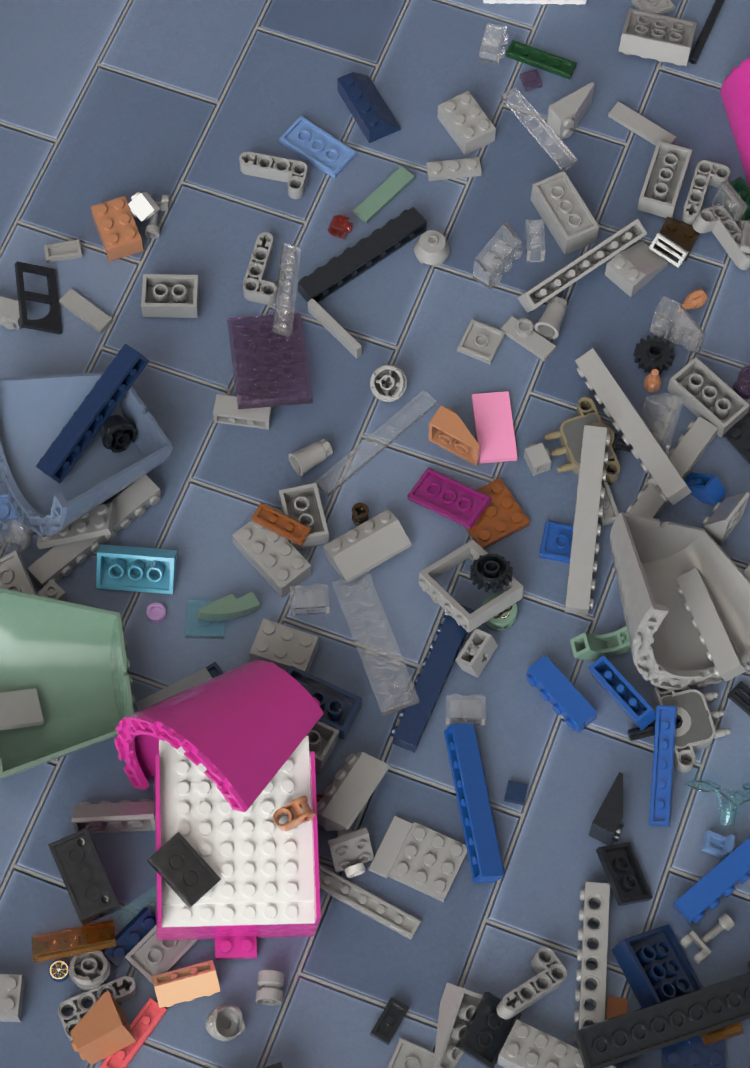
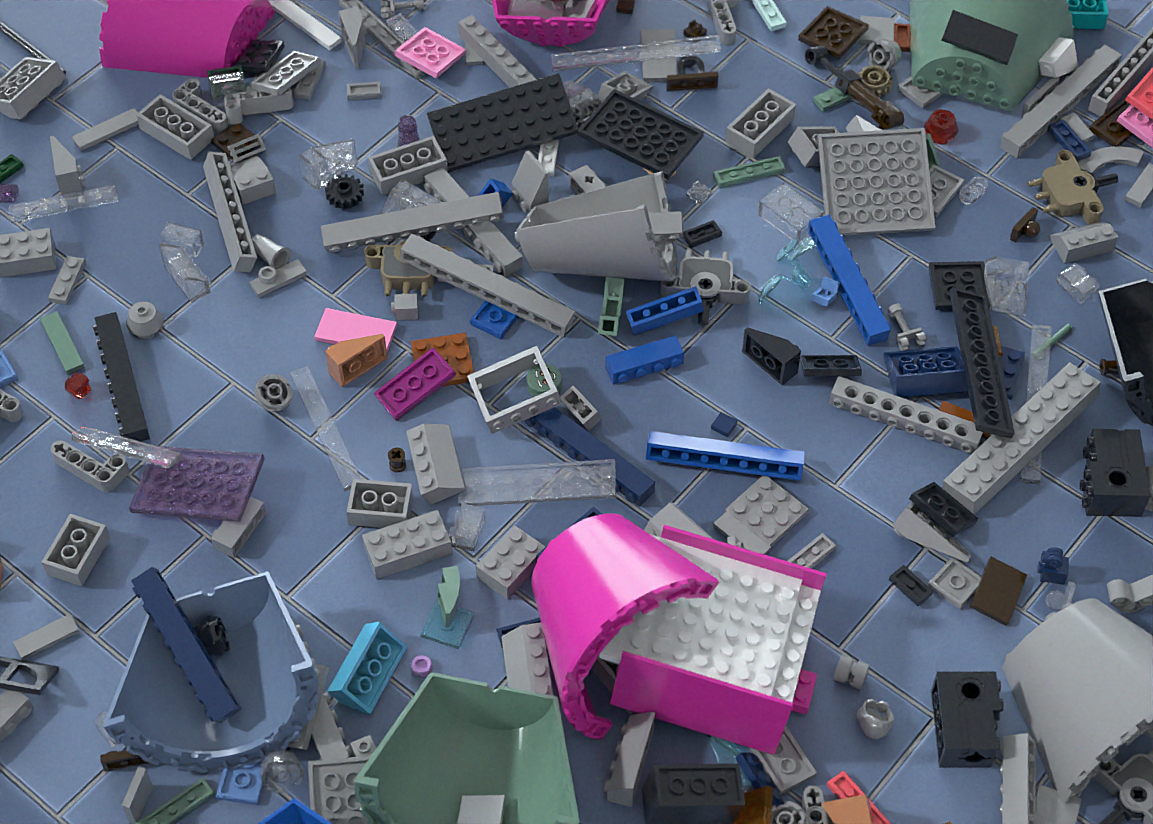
camera: 70 degrees left, 10 degrees down
black tile [147,832,221,908] -> none
light nougat brick [152,960,220,1008] -> none
dark orange tile [251,503,311,547] -> none
nougat piece [273,796,316,831] -> none
light grey plant [288,439,333,477] -> none
light grey tile [308,299,362,359] -> none
clear brick [445,693,486,725] -> none
light grey tile [457,319,505,365] -> none
black gear [470,553,513,593] -> none
light grey beam [496,947,567,1019] -> none
light grey piece [530,171,599,255] -> none
nougat piece [644,369,662,393] -> none
blue tile [649,705,677,827] -> none
nougat piece [676,289,708,314] -> none

